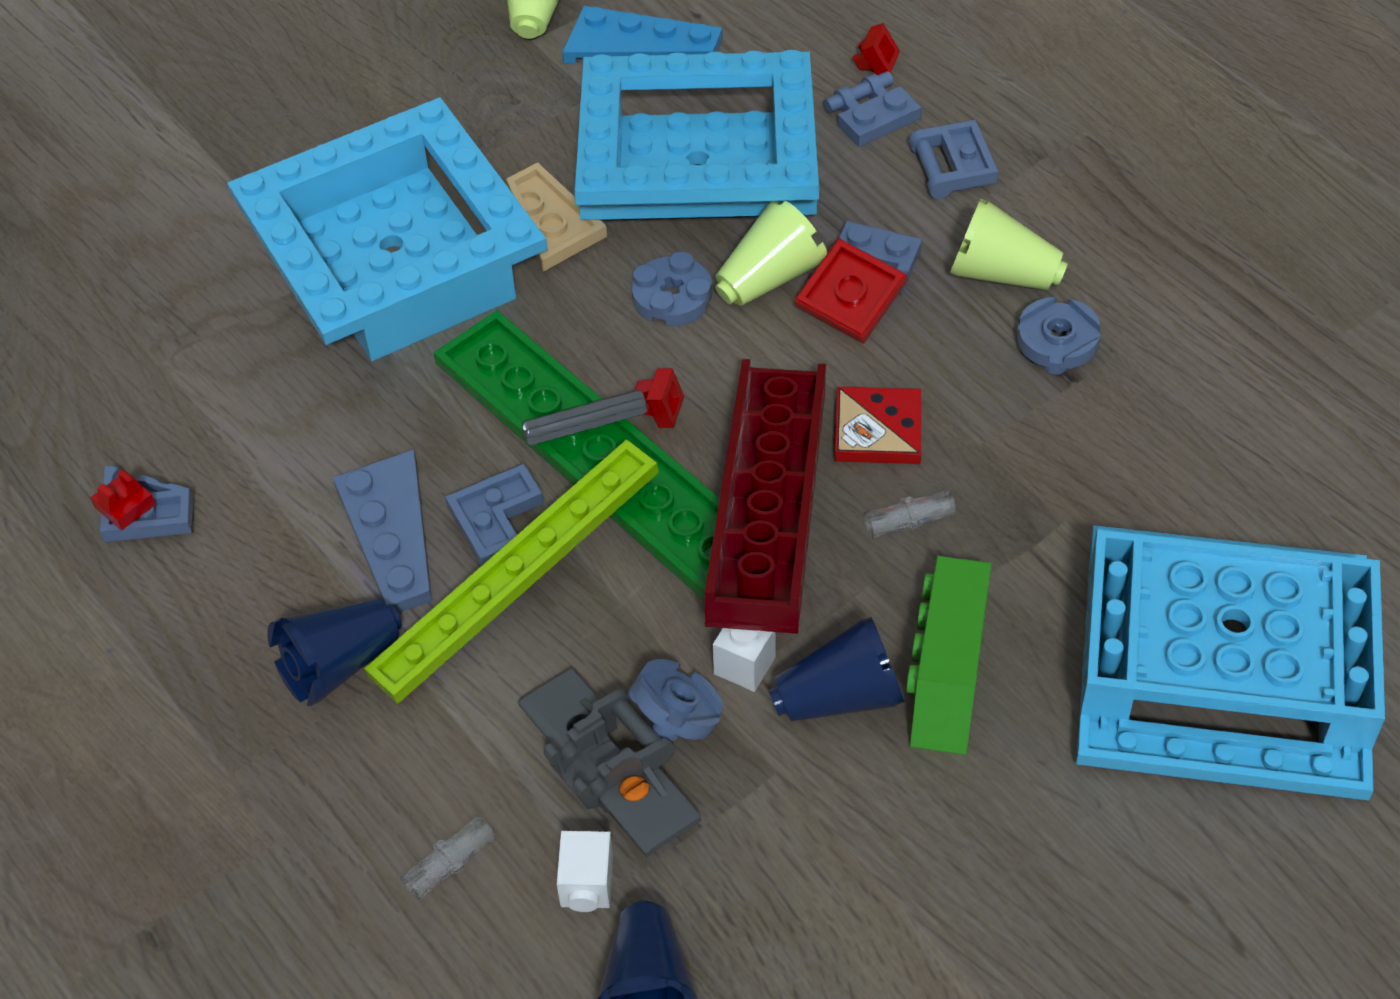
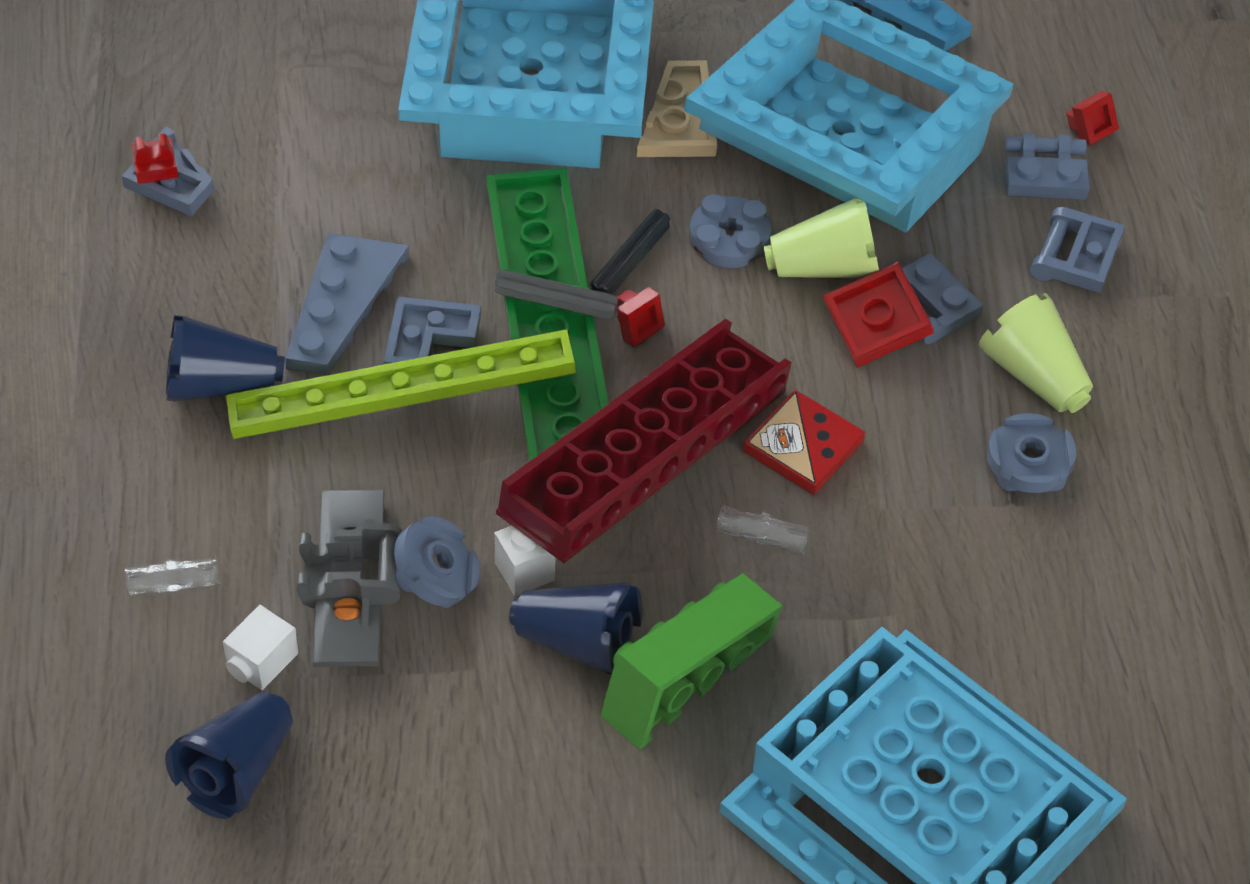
camera: 30 degrees right, 0 degrees up
none -> black axle [590,209,671,294]

